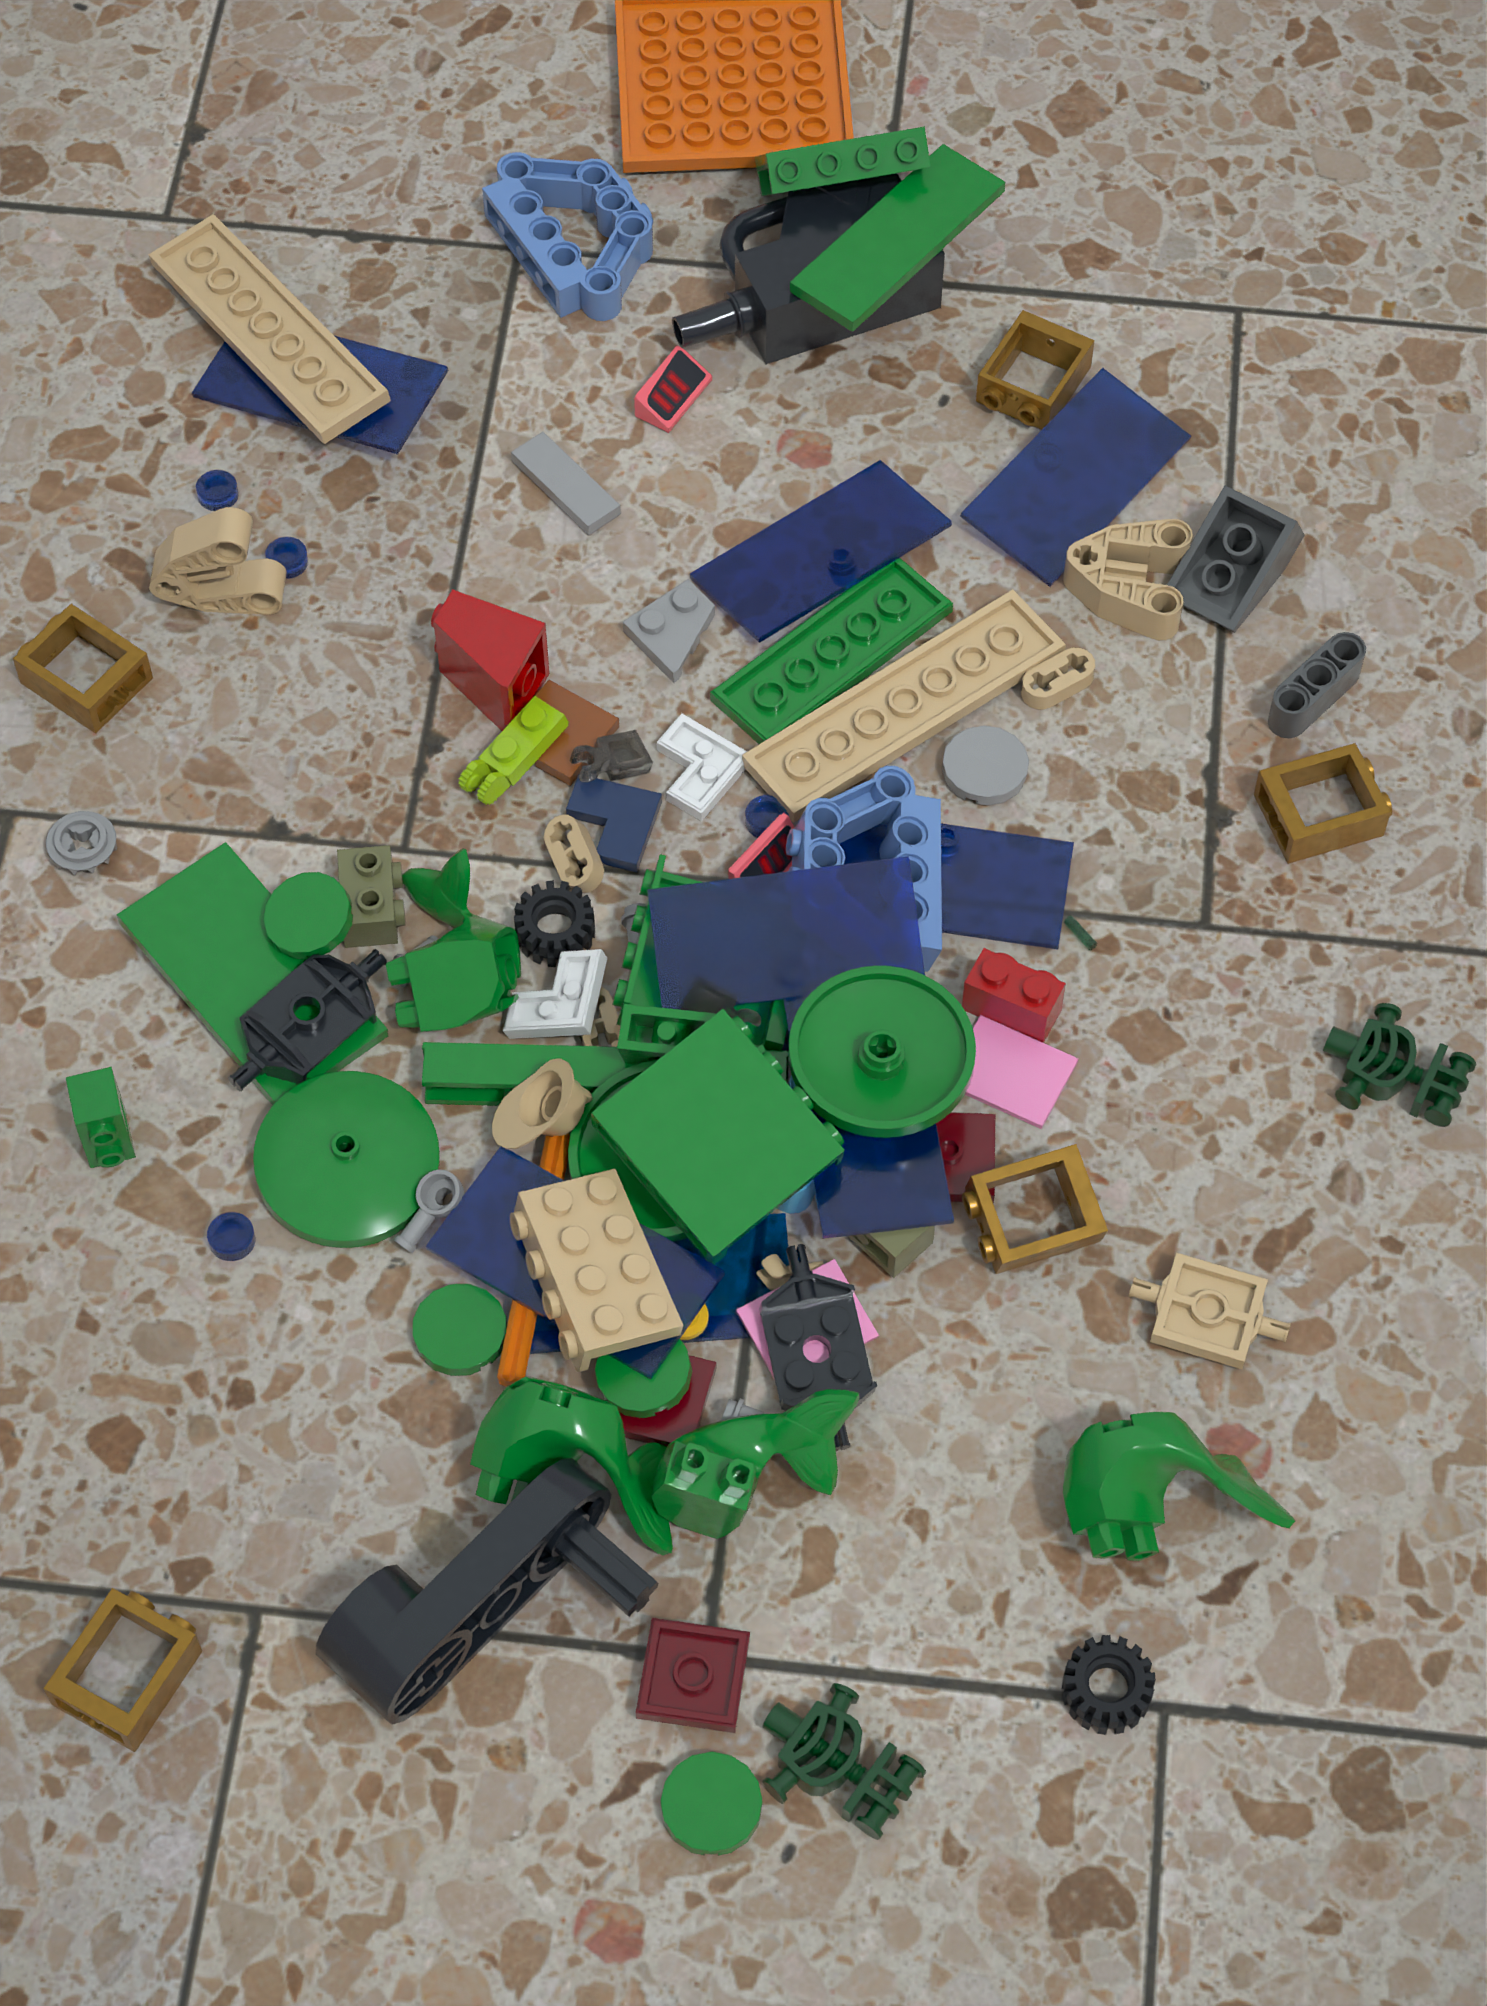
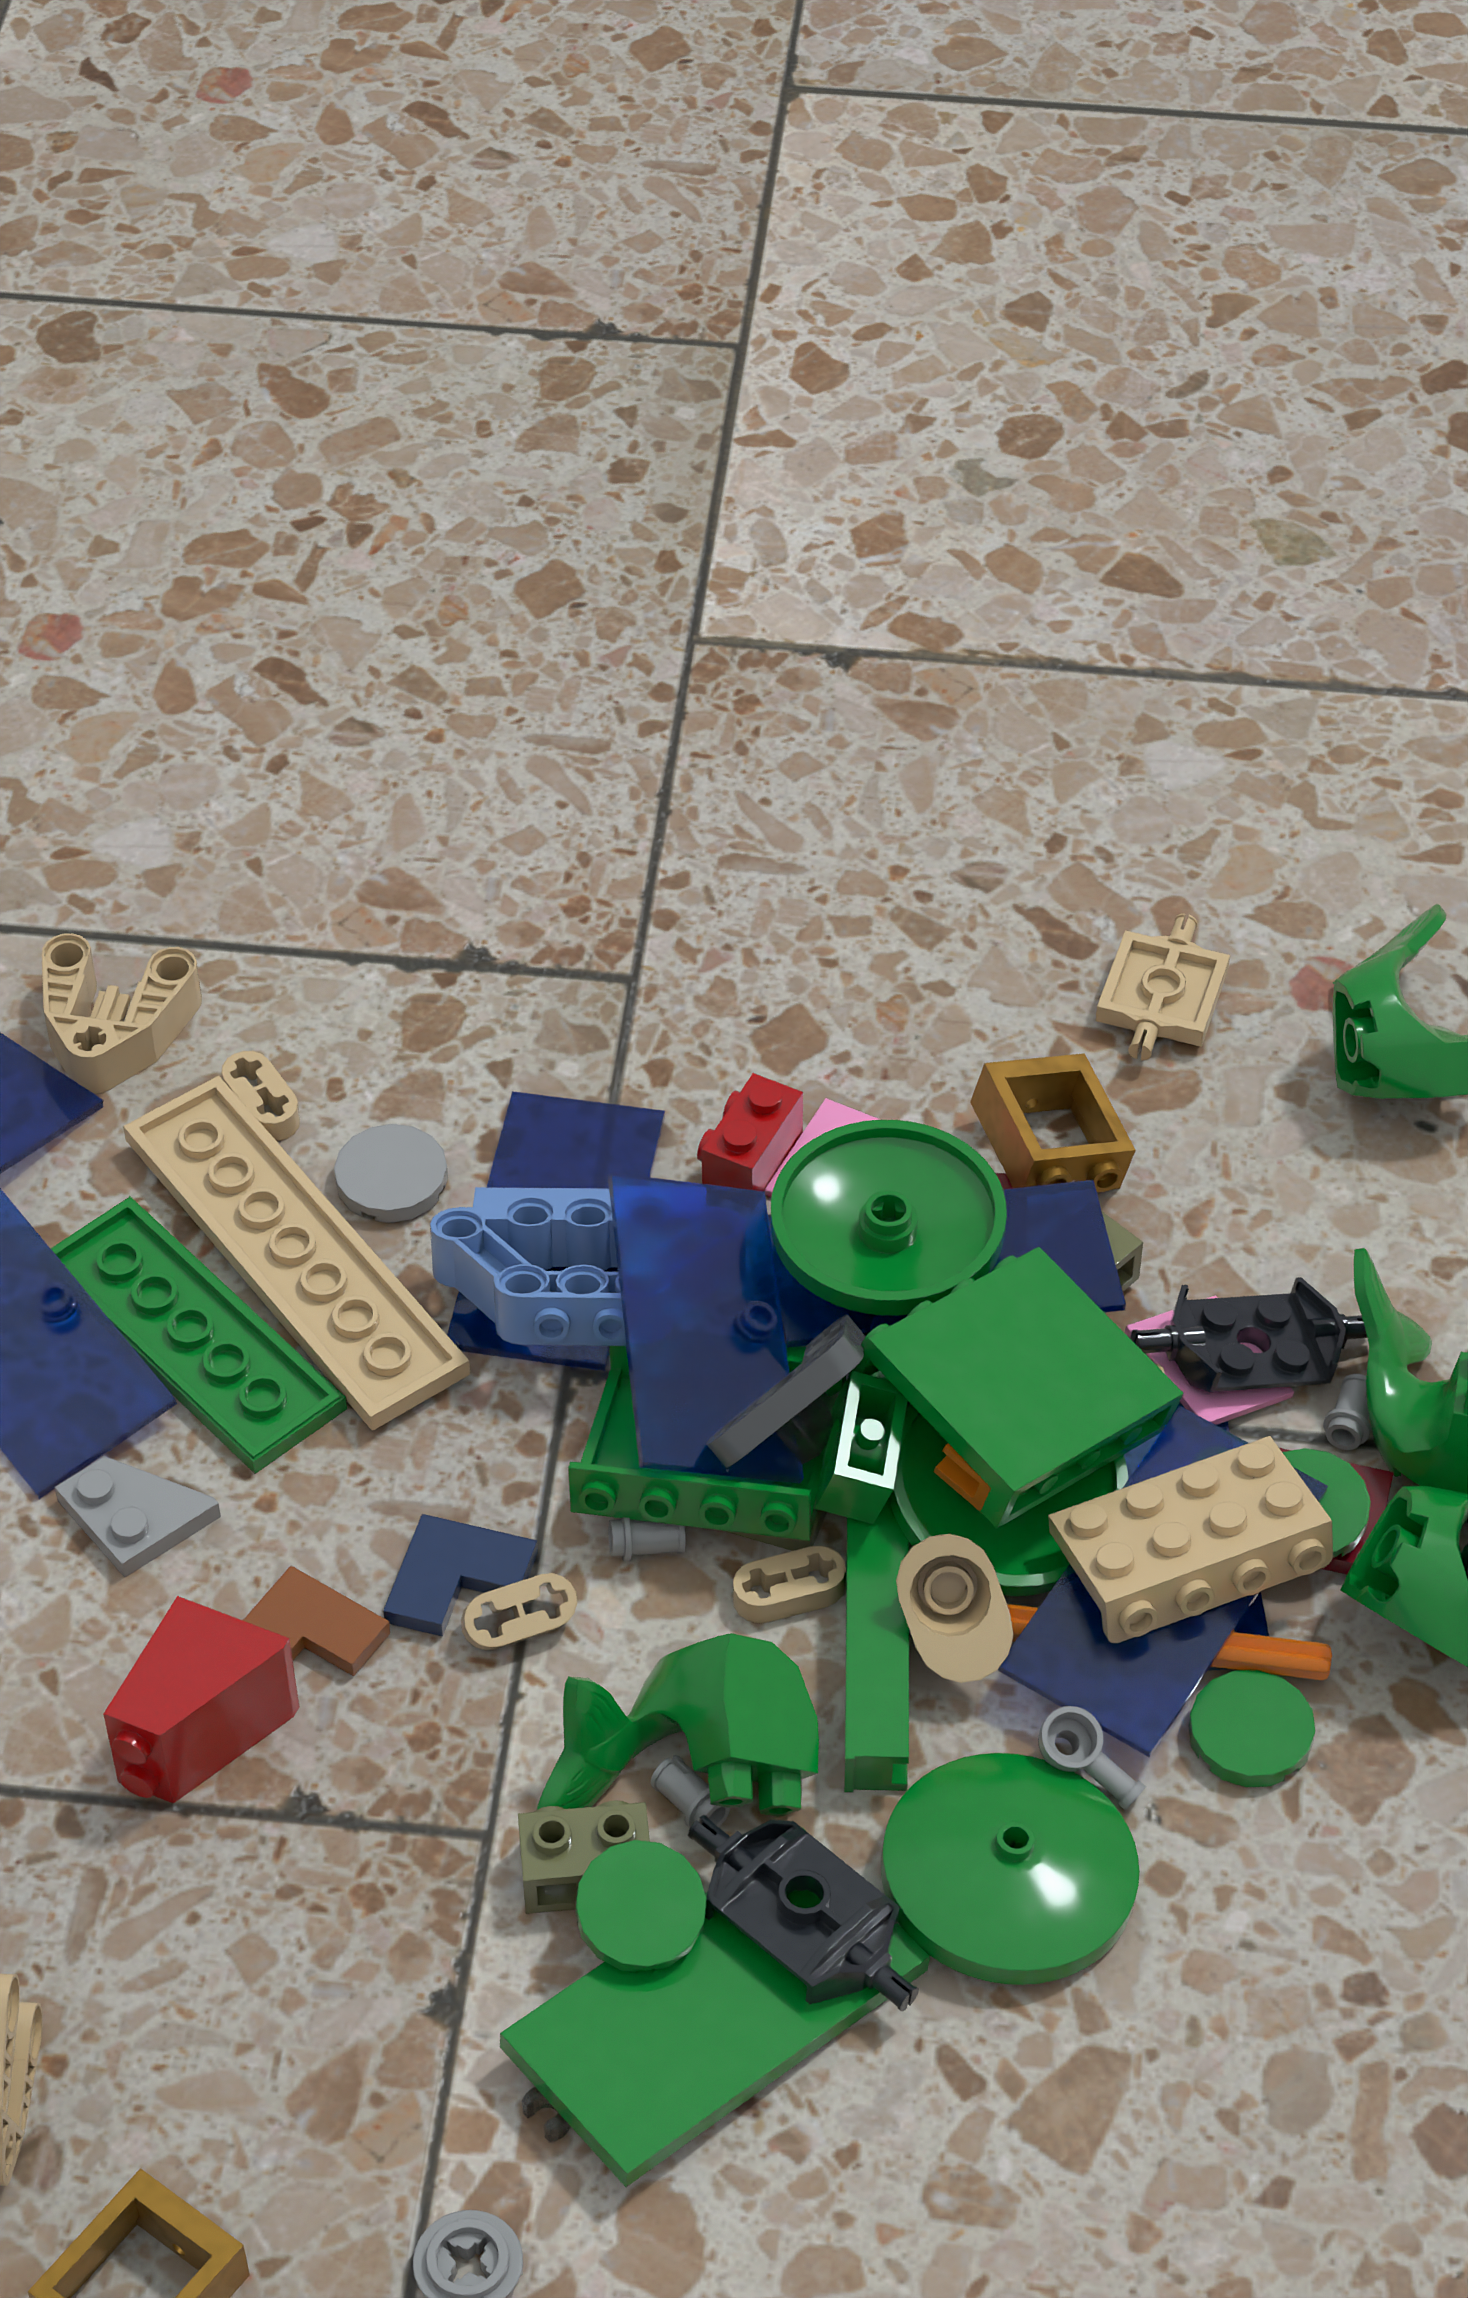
camera: 90 degrees left, 10 degrees down
green brick [65,1066,136,1168] -> none
clear blue tile [207,1212,256,1261] -> none
lime hinge [458,696,569,805] -> none
white tile [503,949,607,1039] -> none
black tyre [514,880,595,967] -> none
clear smoke plate [570,730,653,782] -> none
white tile [657,713,747,822] -> none
slope [728,813,795,899] -> none
clear blue tile [745,795,789,838] -> none
clear green piece [1064,915,1098,951] -> none
dark grey slope [1167,485,1305,633] -> none
pearl gold window [1254,743,1392,864] -> none
dark grey beam [1268,632,1366,739] -> none
dark green piece [1323,1003,1477,1127] -> none
none -> dark grey beam [706,1314,866,1468]

